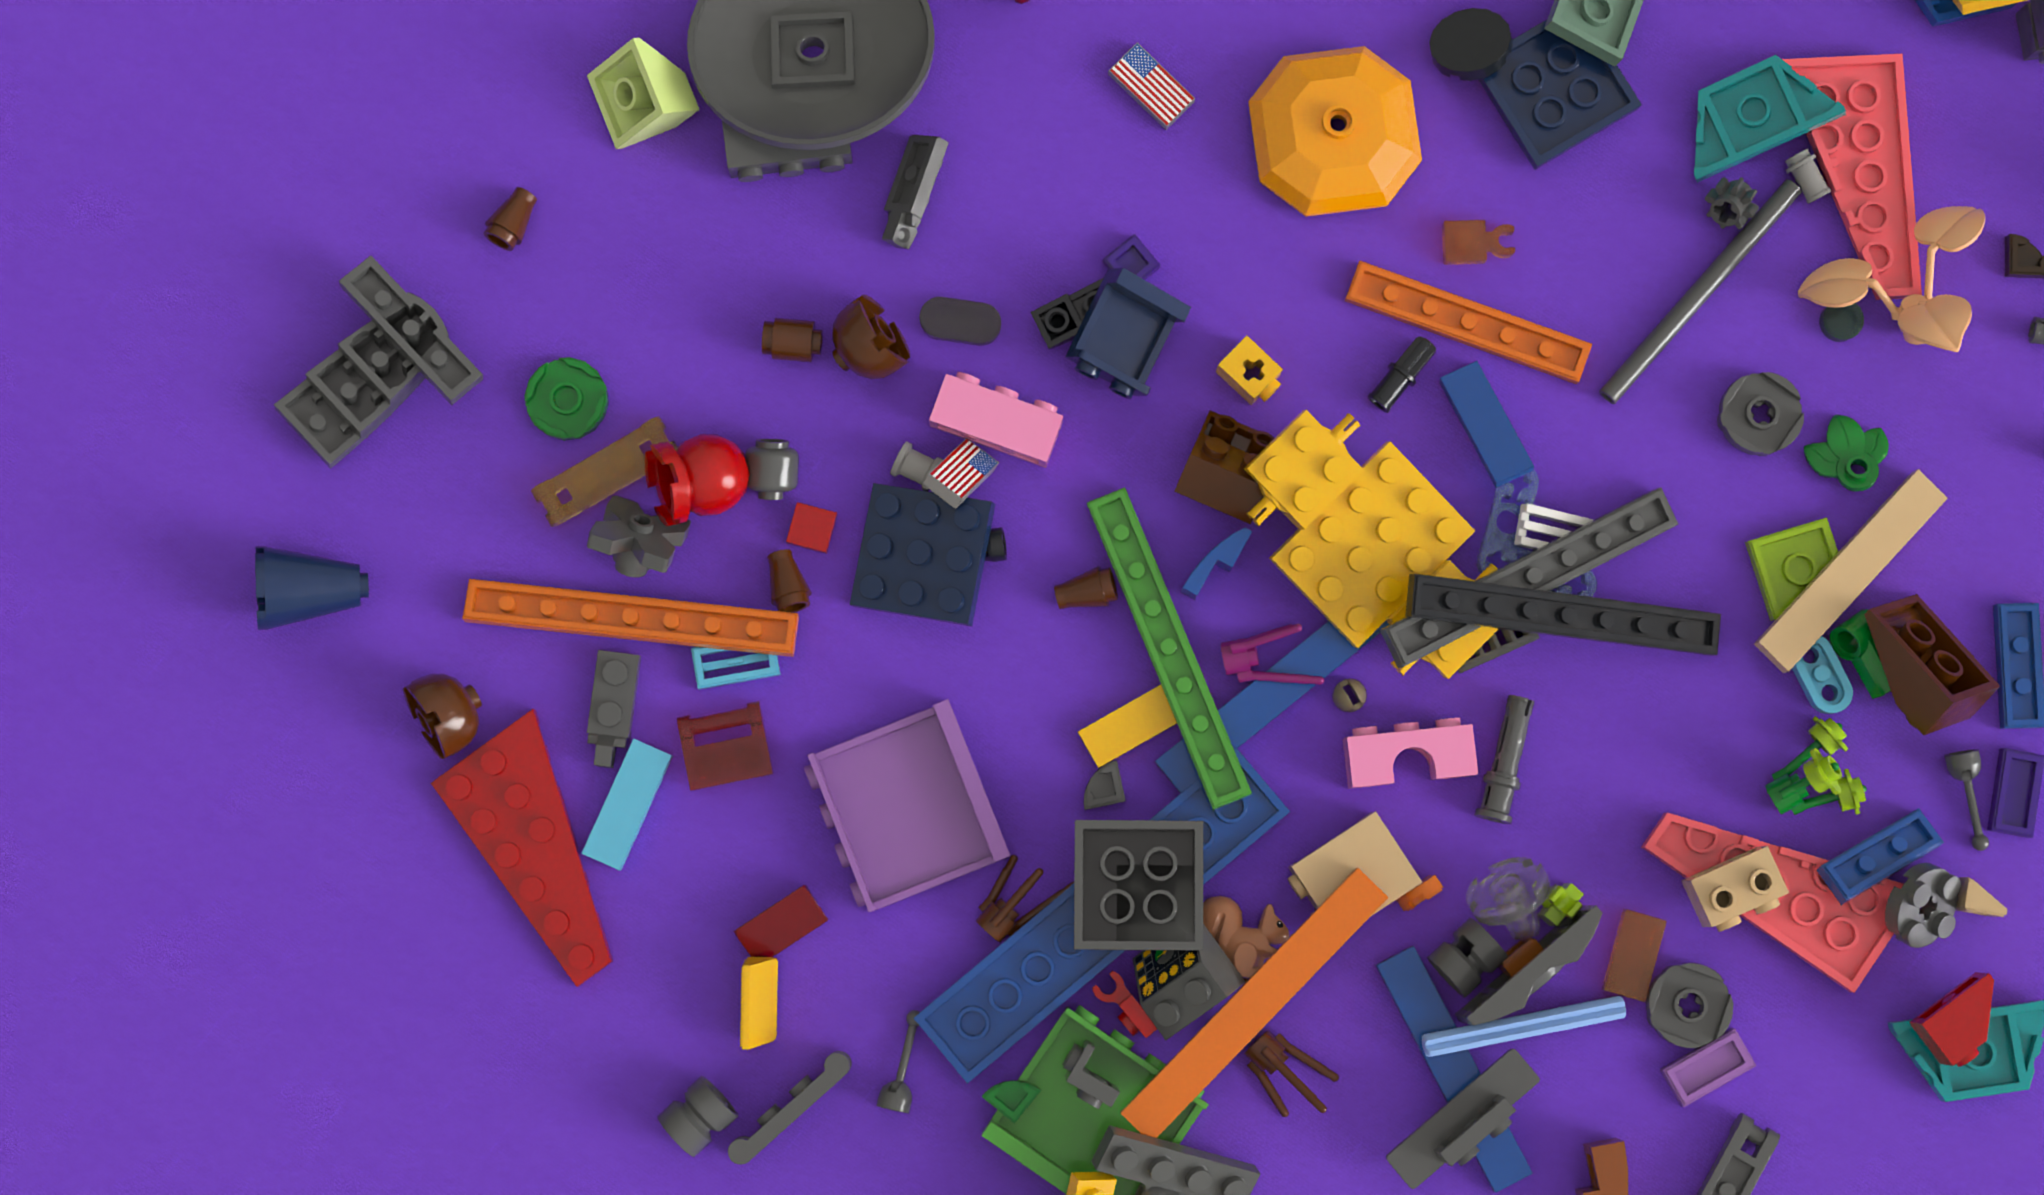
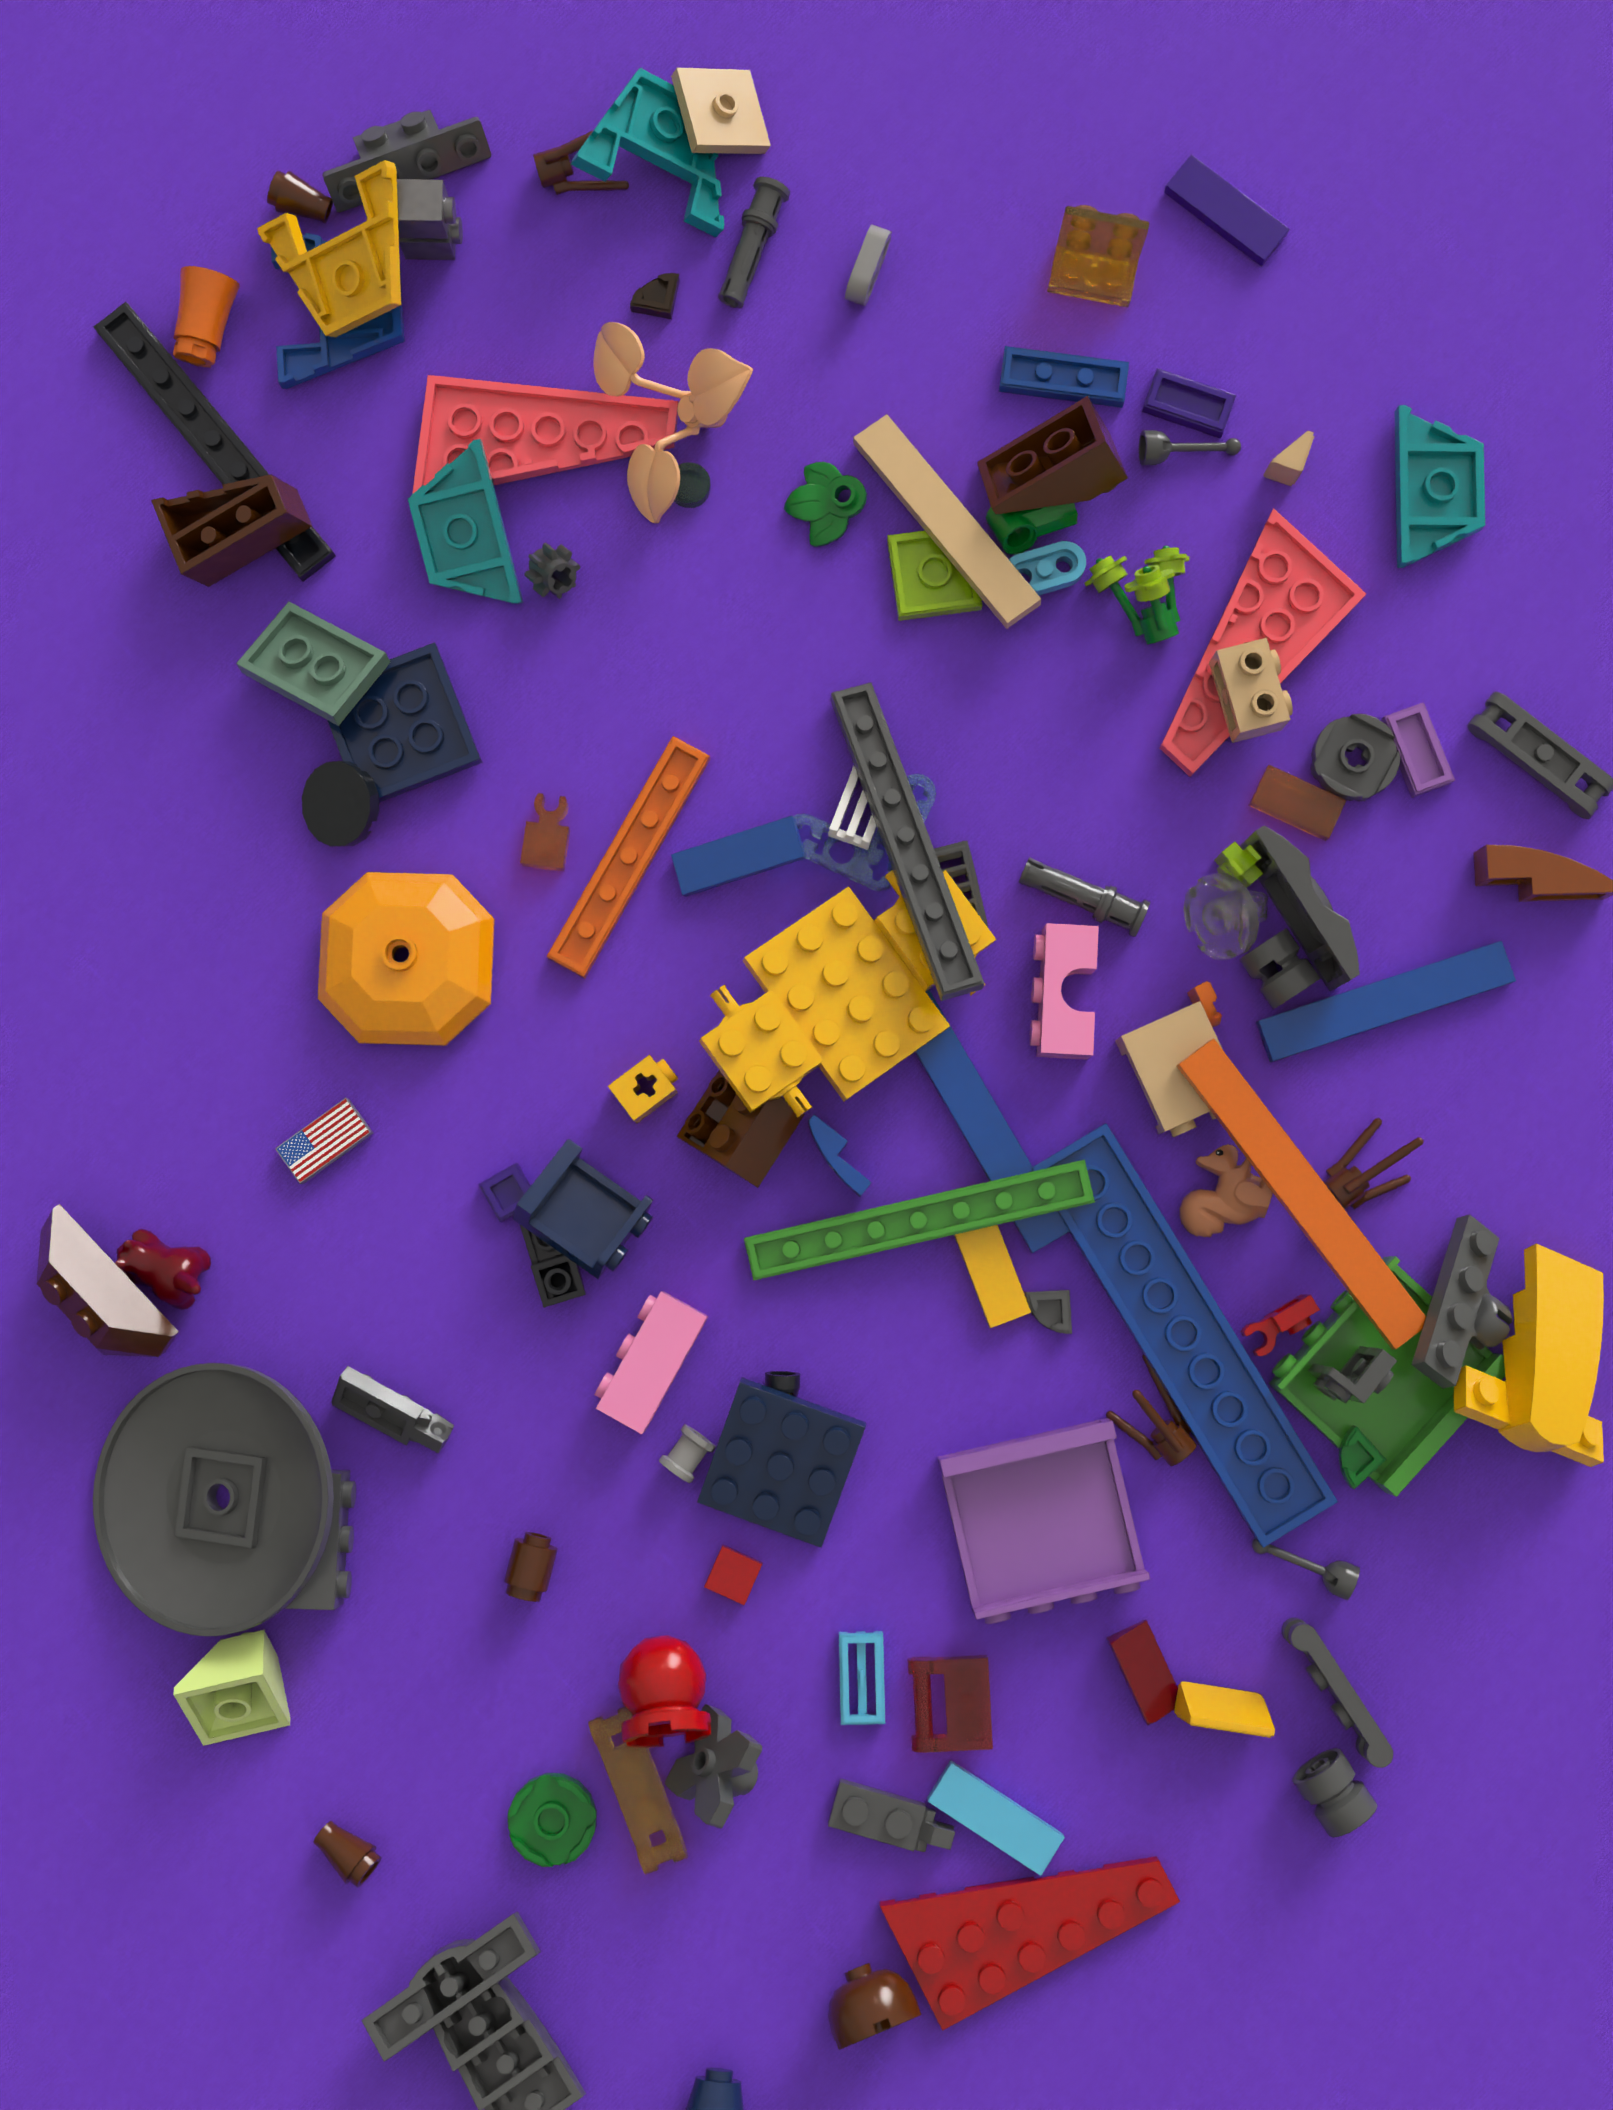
camera: 80 degrees left, 0 degrees up
orange tile [462,579,799,657] -> none
dark grey head [745,439,799,500] -> none
reddish brown cone [767,549,812,613] -> none
reddish brown cylinder [832,294,911,379] -> none
clear smoke tile [919,297,1001,346] -> none
tile [923,438,999,509] -> none
reddish brown cone [1054,566,1118,609] -> none
dark grey slope [1074,820,1203,950] -> none
dark grey slope [1132,924,1246,1040] -> none
magenta plant [1221,624,1324,685] -> none
dark tan hinge [1332,678,1367,712] -> none
black axle [1368,336,1436,413] -> none
dark grey bracket [1386,1049,1540,1189] -> none
black tile [1405,574,1721,656] -> none
light blue axle [1422,996,1626,1057] -> none
dark orange tile [1498,936,1543,977] -> none
dark grey piece [1599,179,1802,404] -> none
dark grey plate [1717,372,1804,456] -> none
light grey pin [1785,149,1832,204] -> none
blue tile [1816,808,1944,905] -> none
dark grey plate [1885,863,1961,948] -> none
red slope [1909,972,1994,1067] -> none

